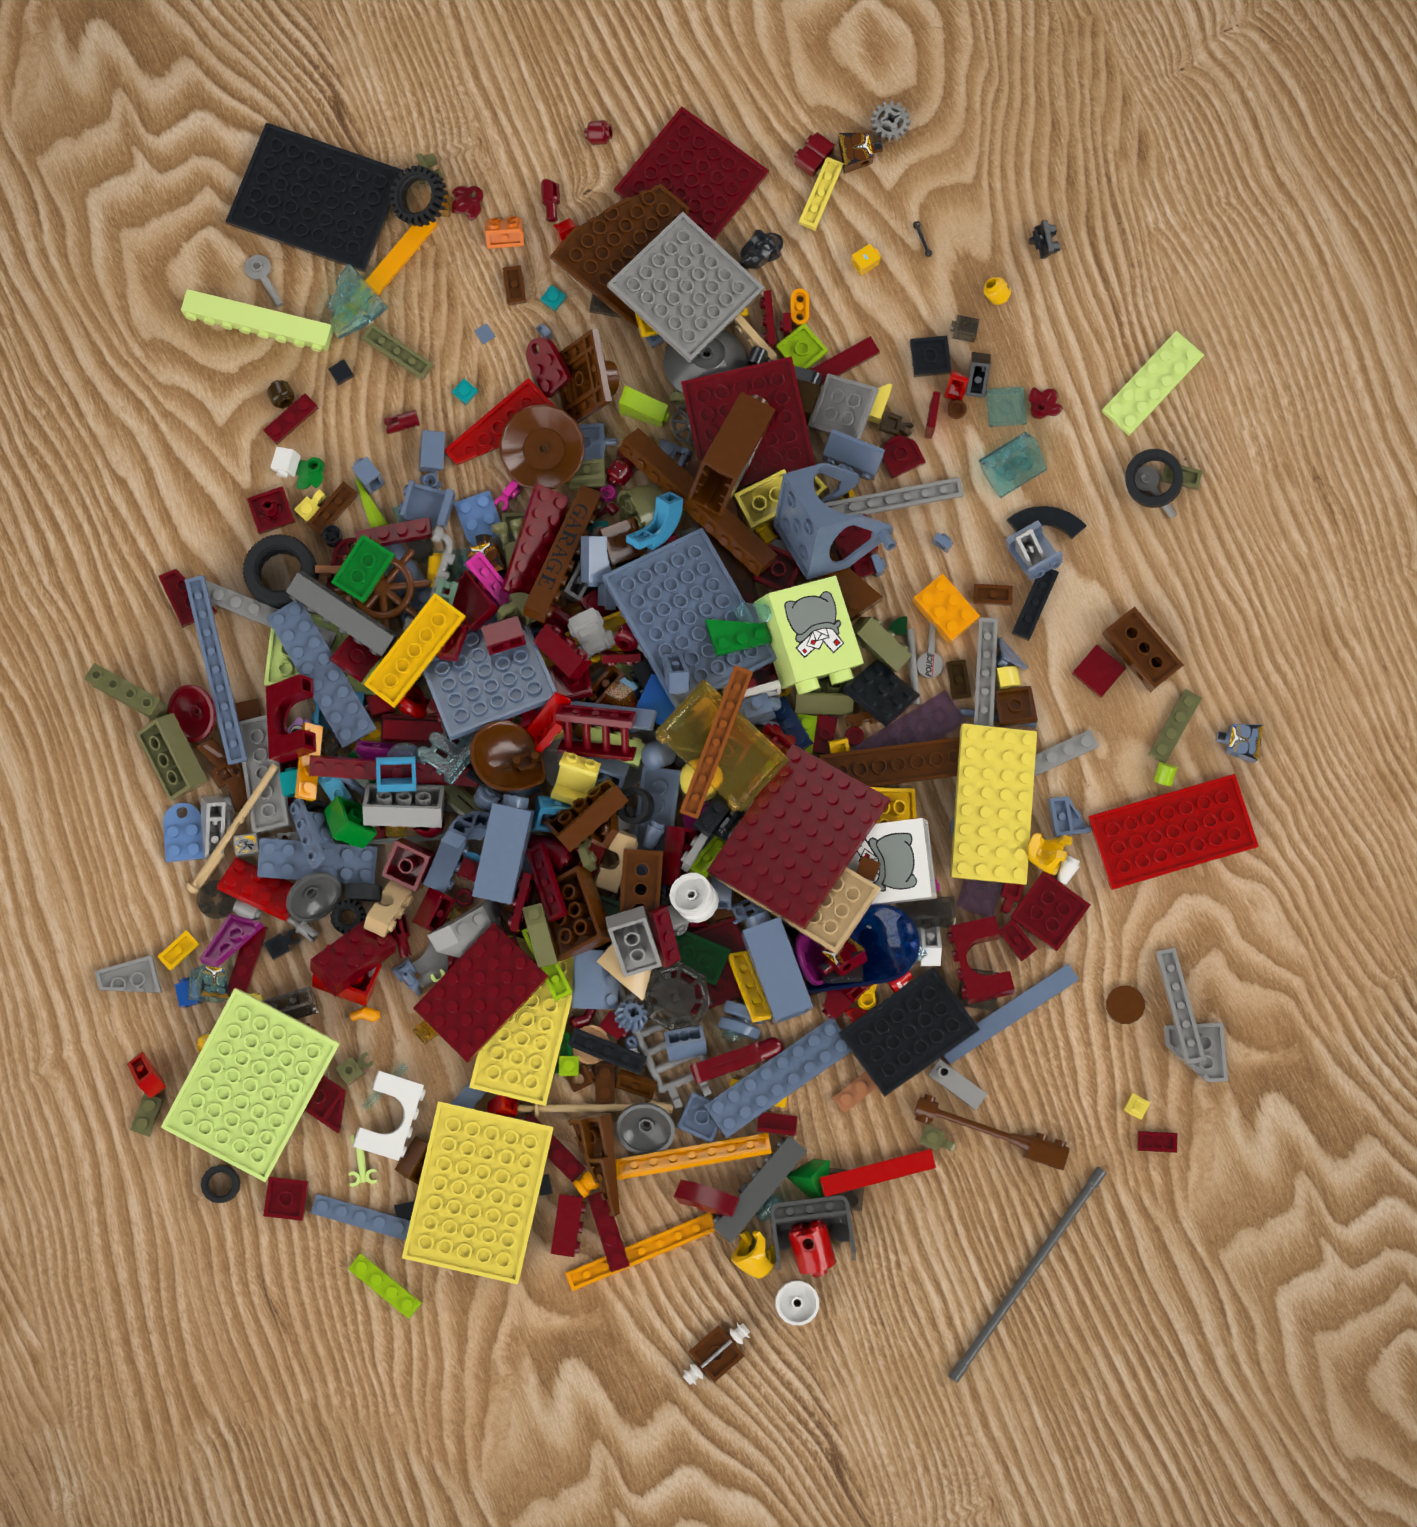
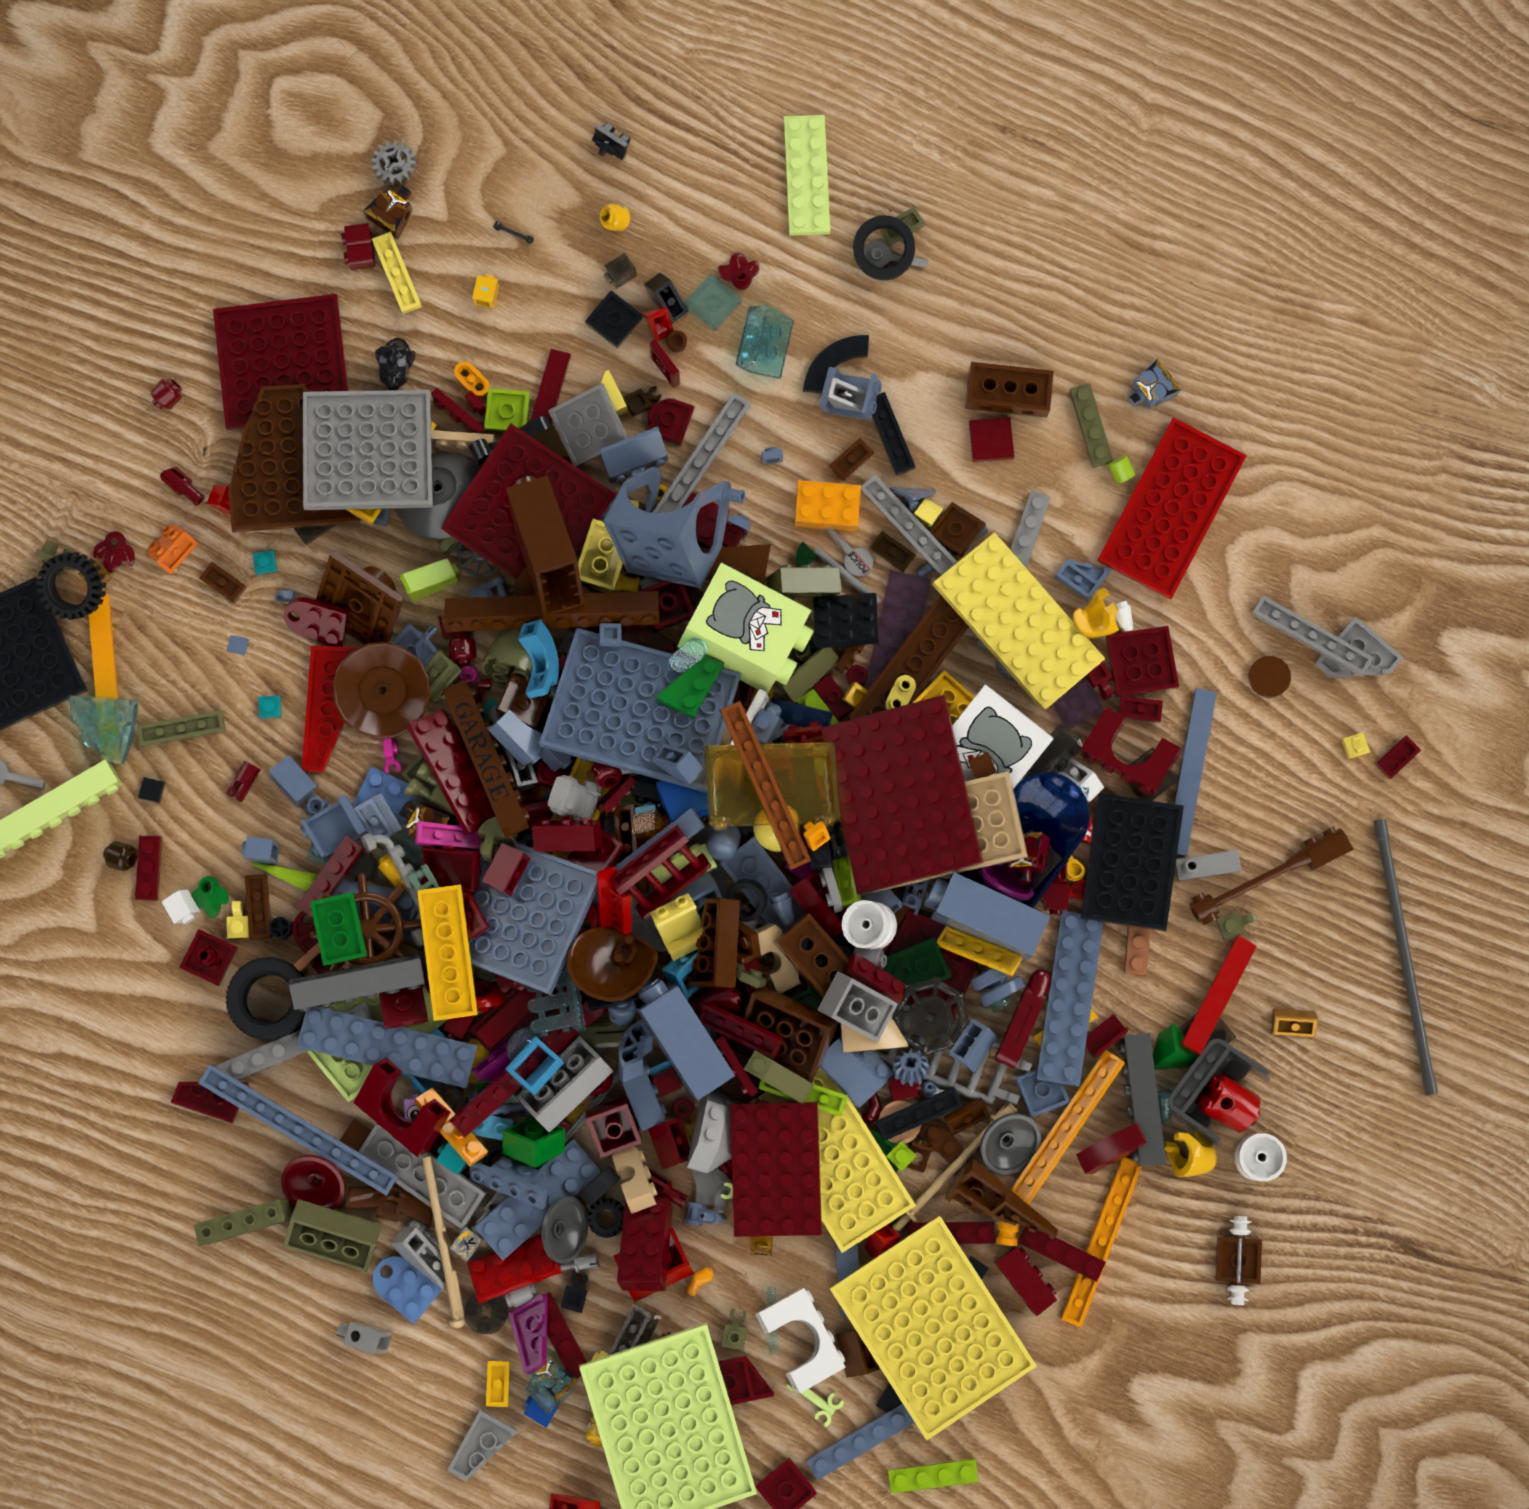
camera: 50 degrees left, 0 degrees up
none -> light grey torso [336,1322,393,1355]
none -> sand blue plate [353,791,403,844]
none -> sand blue plate [599,623,621,646]
none -> light orange tile [803,821,830,851]
none -> light yellow plate [885,675,916,710]
none -> pearl gold slope [1272,1009,1318,1038]

